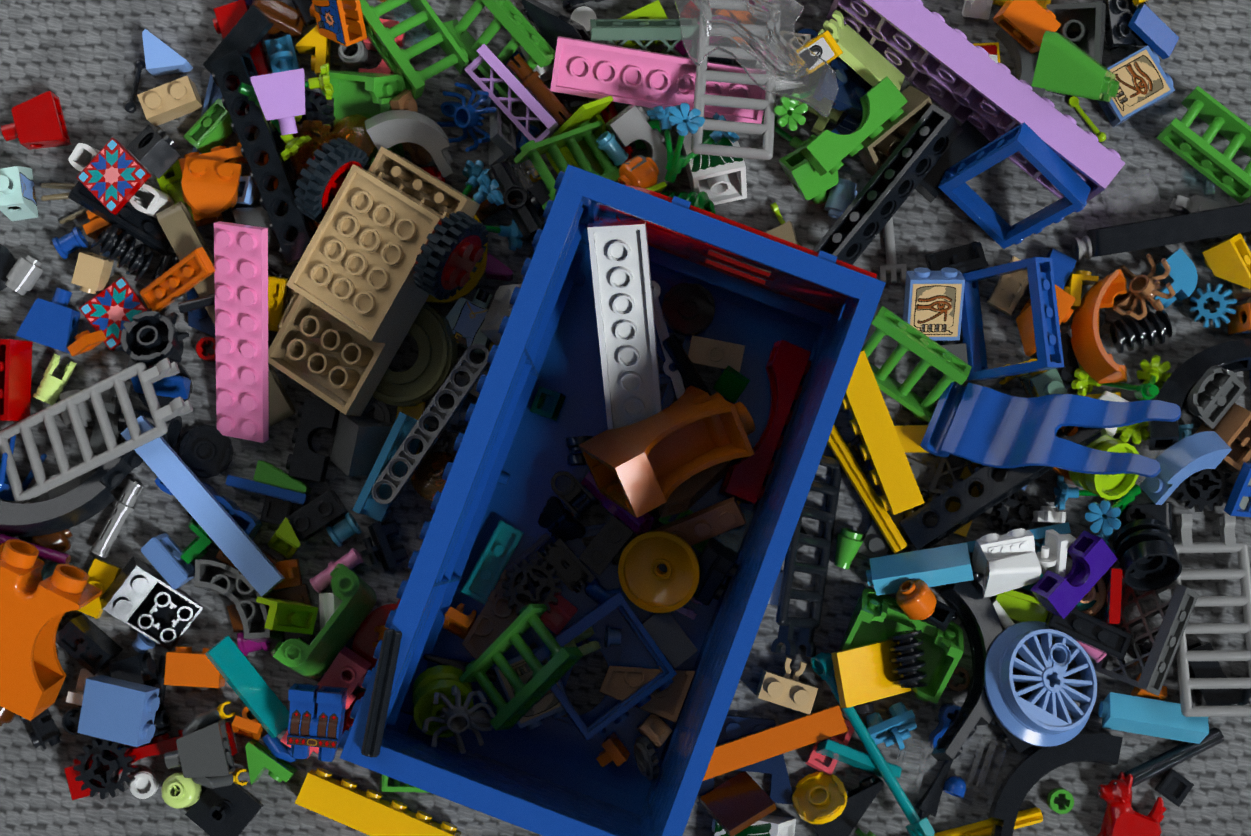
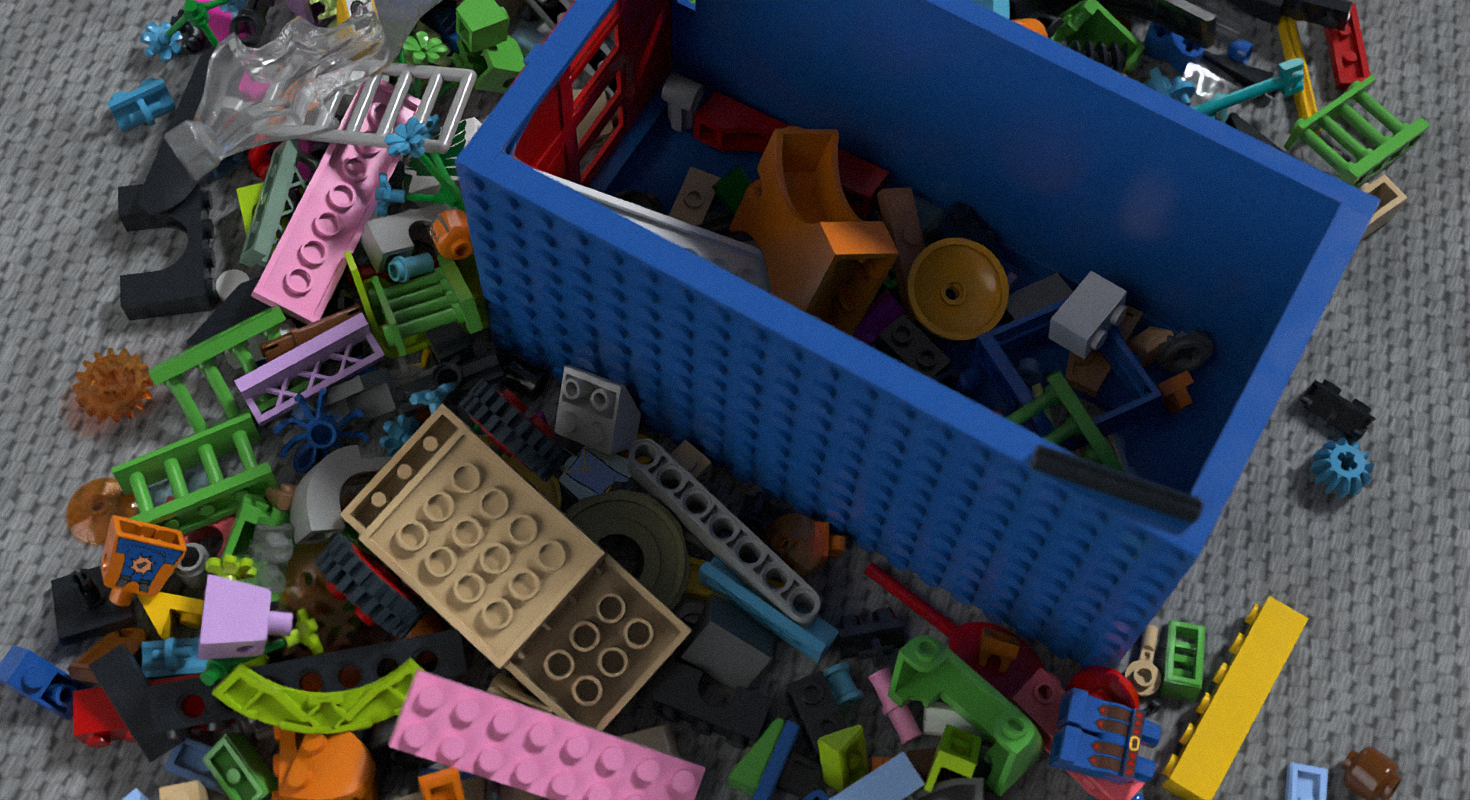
camera: 80 degrees left, 20 degrees down
none -> lime tile [212,658,426,734]
none -> clear hips [244,524,295,593]
none -> light grey piece [661,72,704,132]
none -> white brick [1049,271,1128,359]

